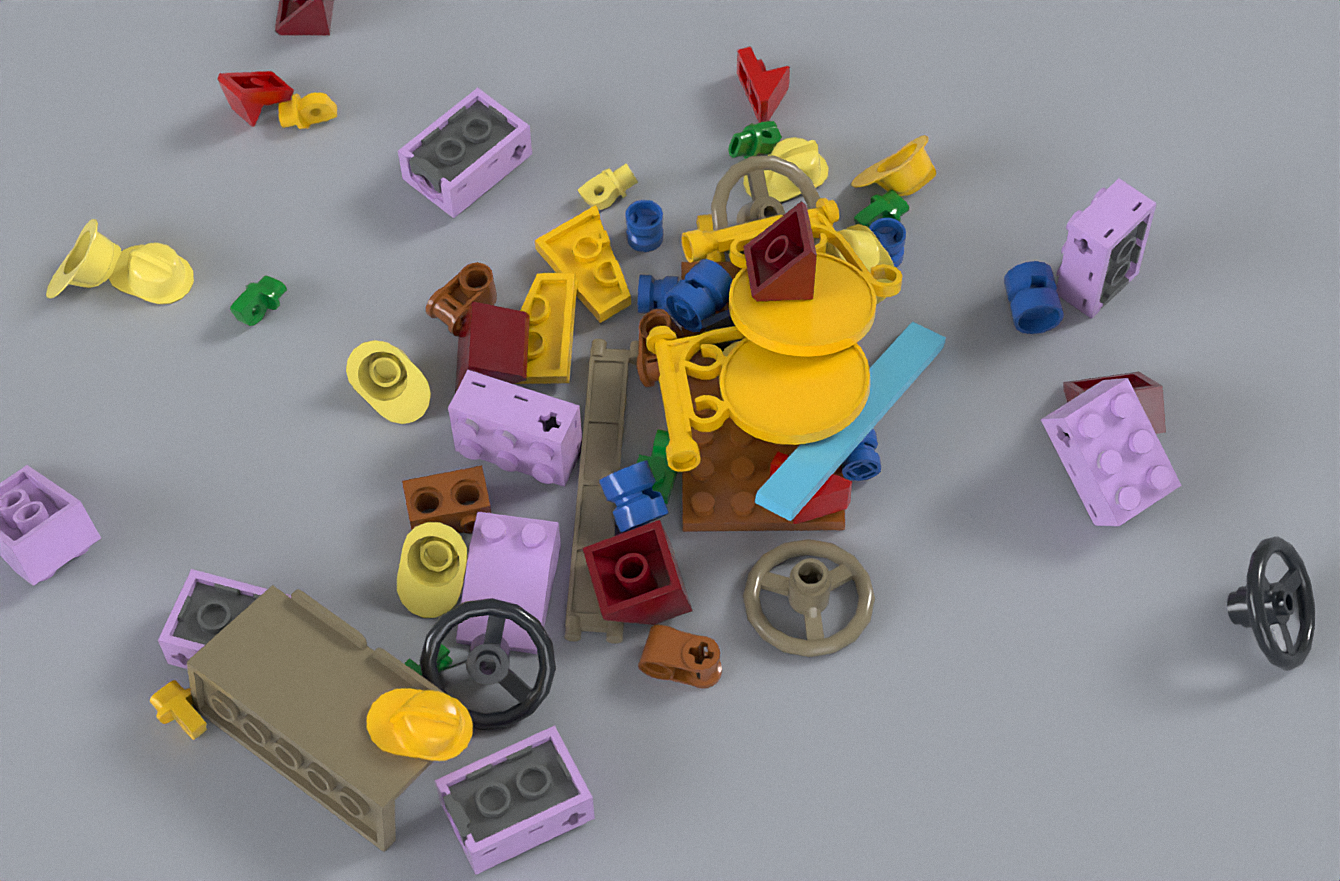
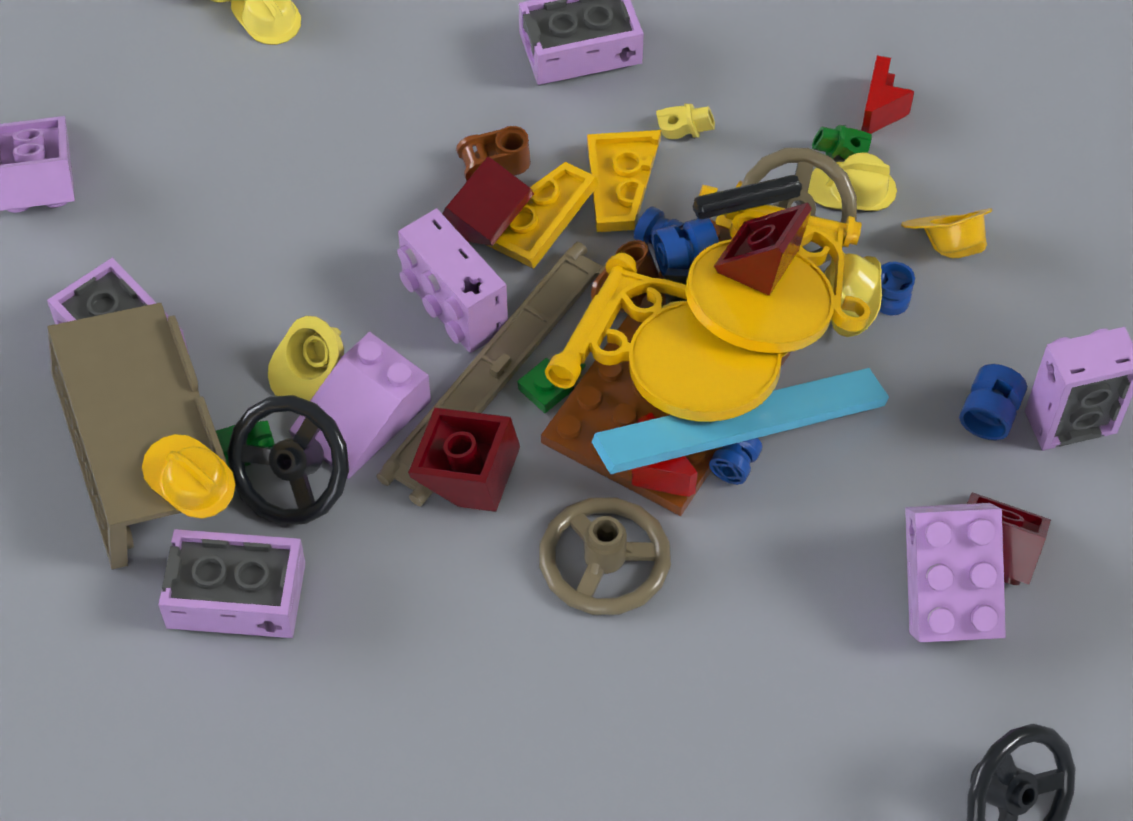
camera: 30 degrees right, 0 degrees up
yellow piece [150,680,207,740] -> none
green piece [229,275,287,326] -> none
light yellow piece [346,340,431,424] -> none
dark orange brick [402,465,492,534] -> none
blue wheel [599,460,669,533] -> none
blue wheel [625,200,664,252] -> none
dark orange piece [638,625,722,689] -> none
green piece [854,190,910,228] -> none
none -> black axle [692,175,802,220]

